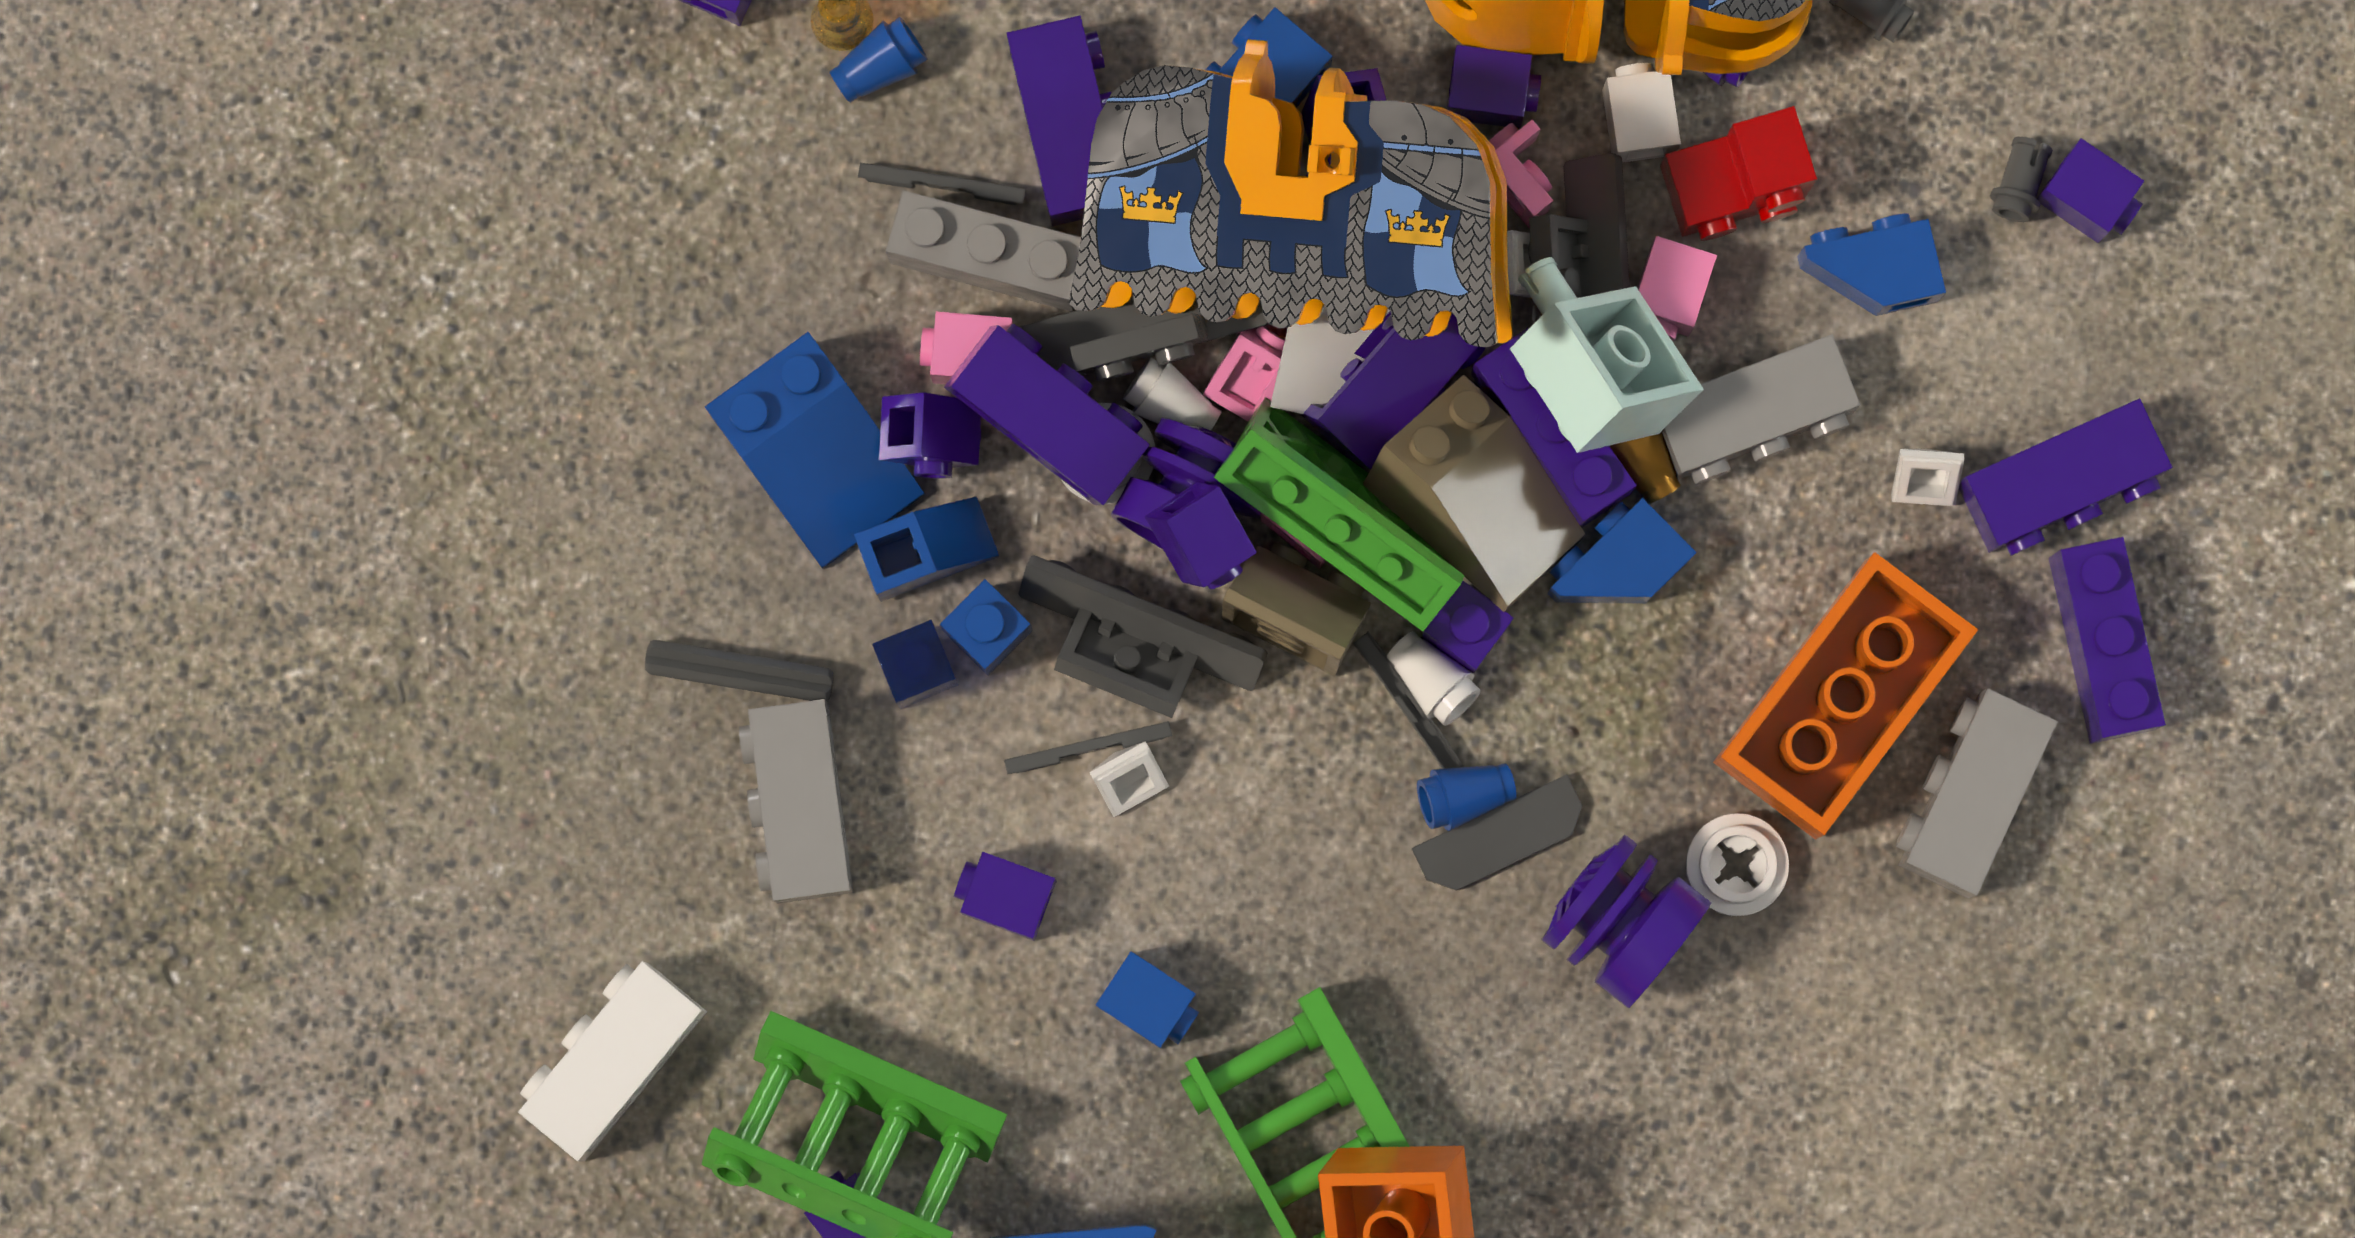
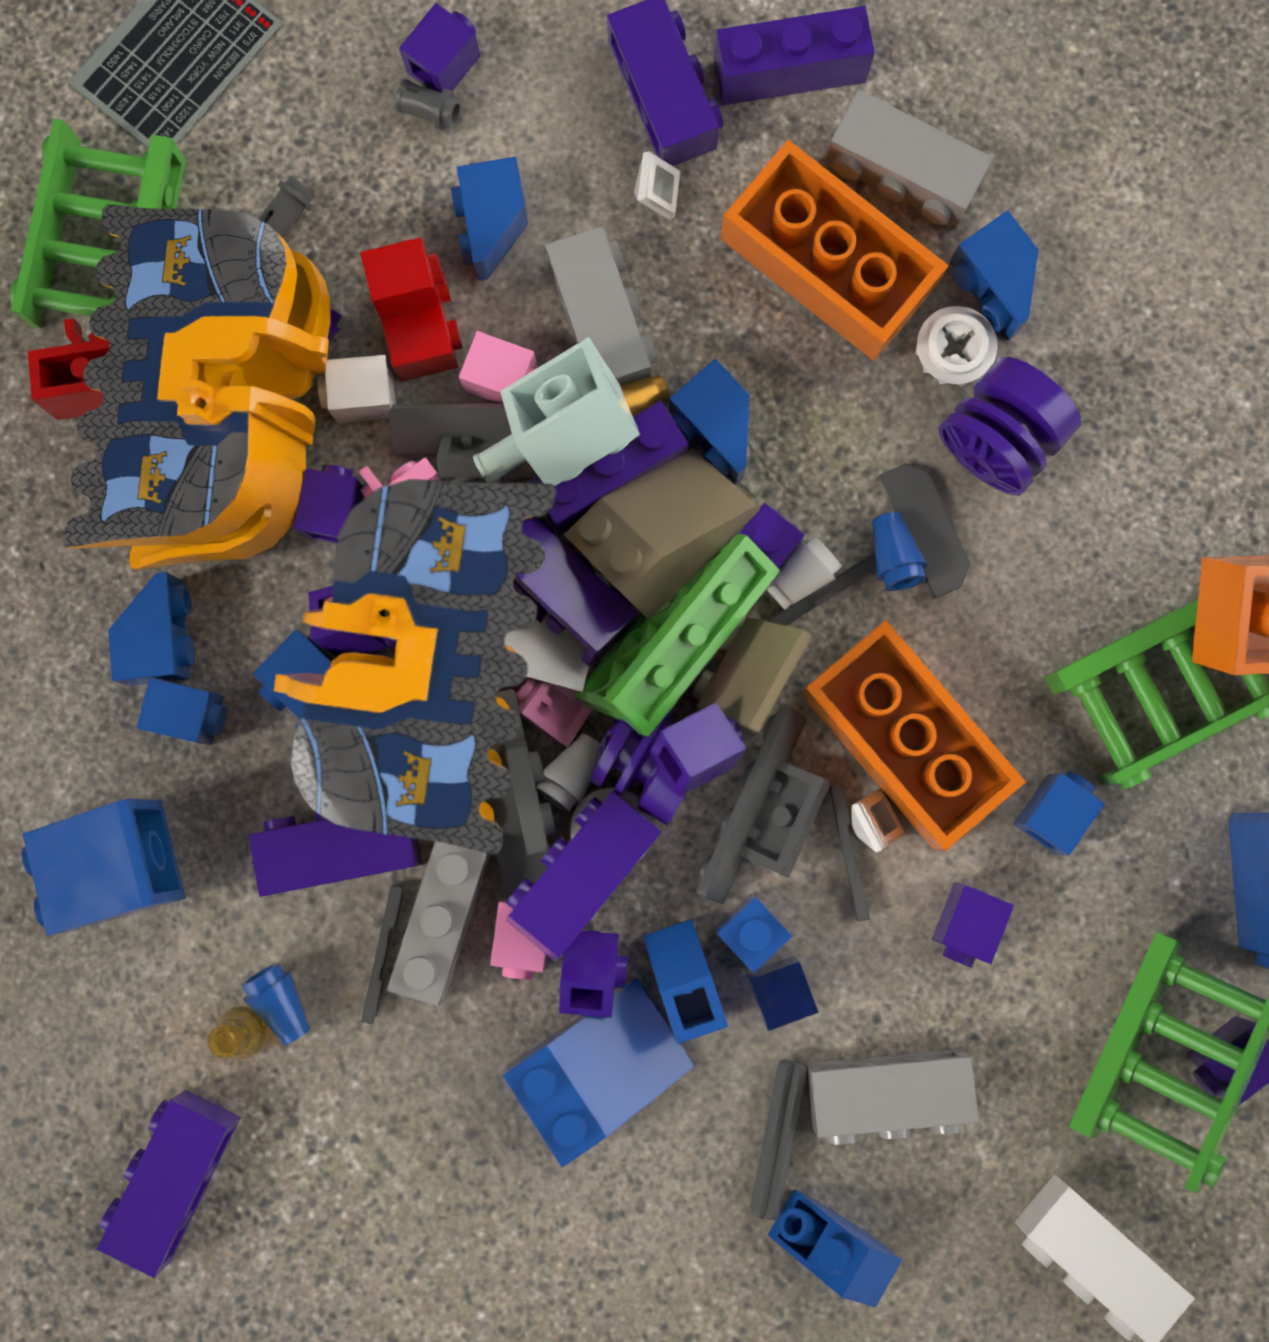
camera: 85 degrees left, 0 degrees up
none -> blue slope [768,1189,902,1308]
none -> orange brick [799,620,1026,851]
none -> blue slope [949,210,1039,341]

